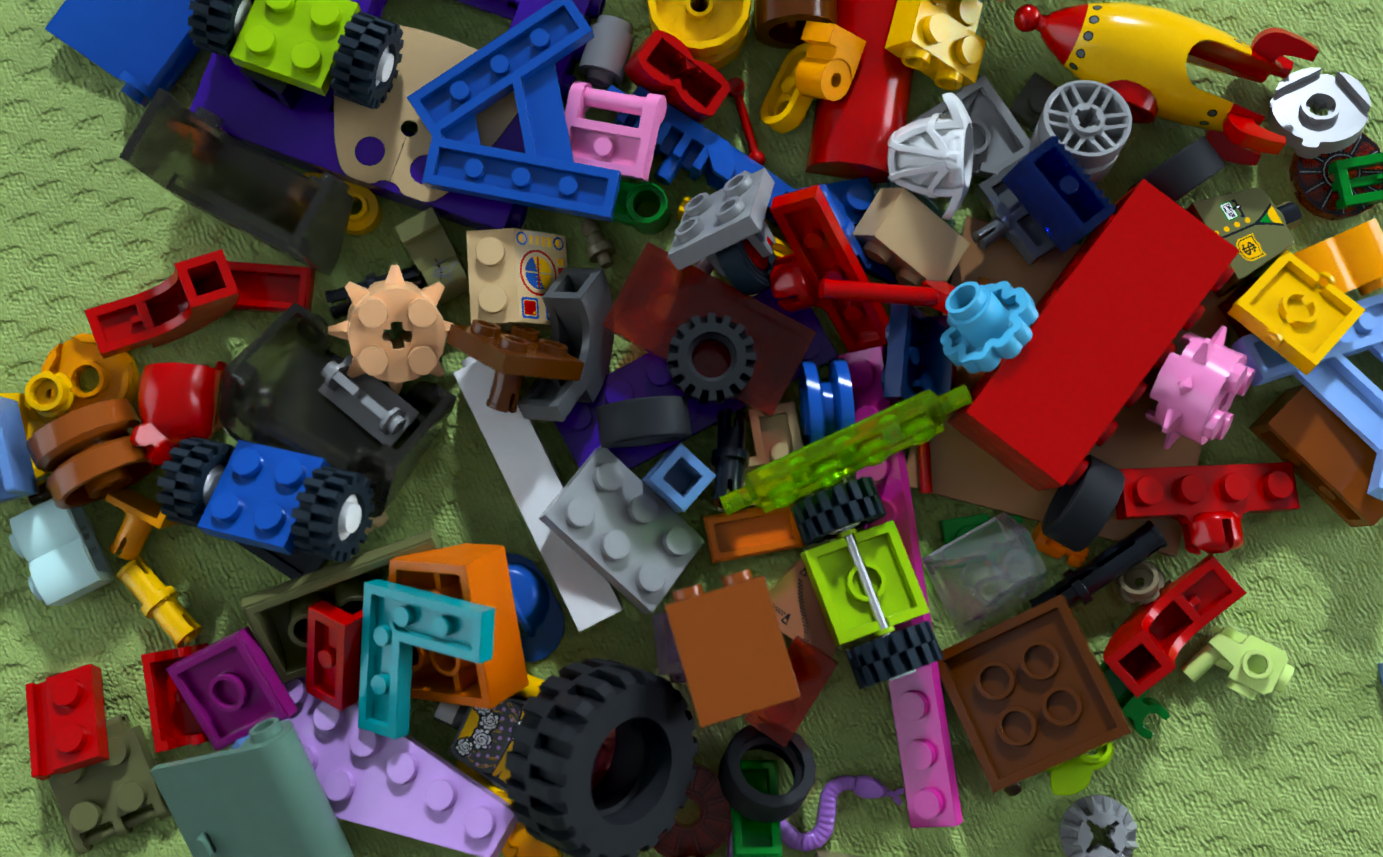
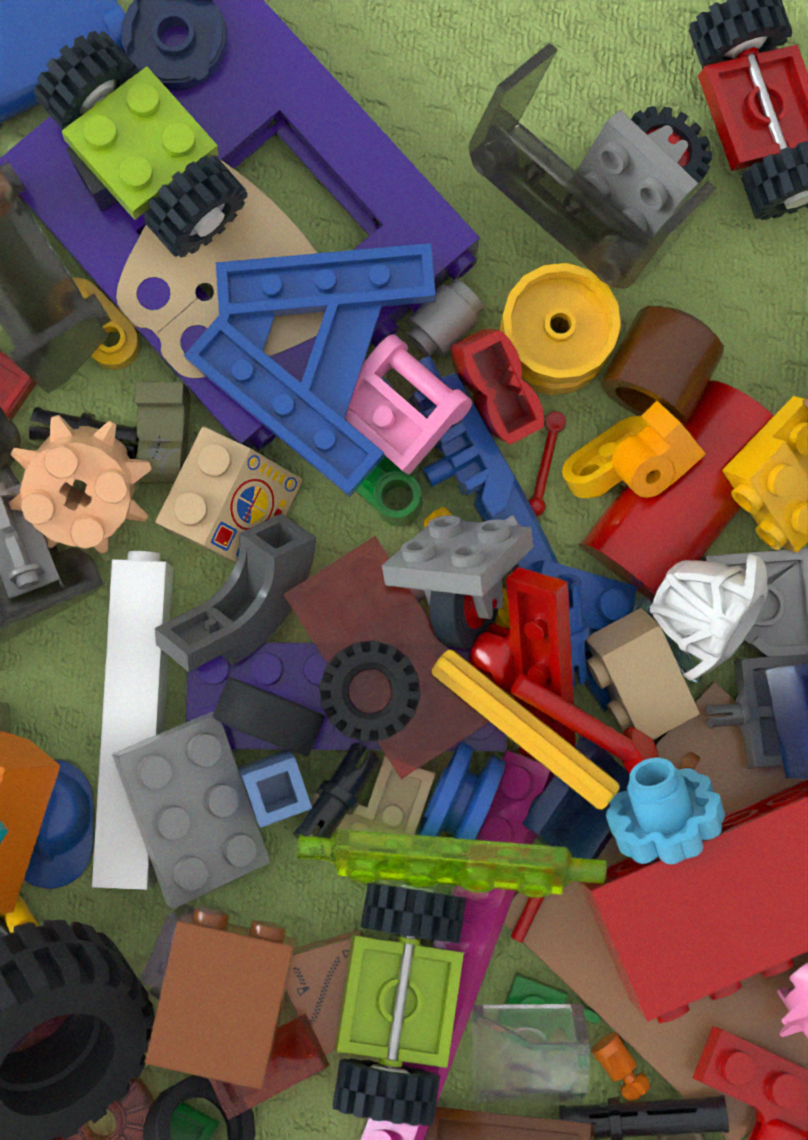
camera: 30 degrees right, 0 degrees up
reddish brown plate [446,320,584,413] -> none
dark tan piece [581,218,616,269] -> none
orange tile [703,500,805,563] -> none
black tyre [1042,455,1125,552] -> none
none -> yellow axle [431,649,620,810]

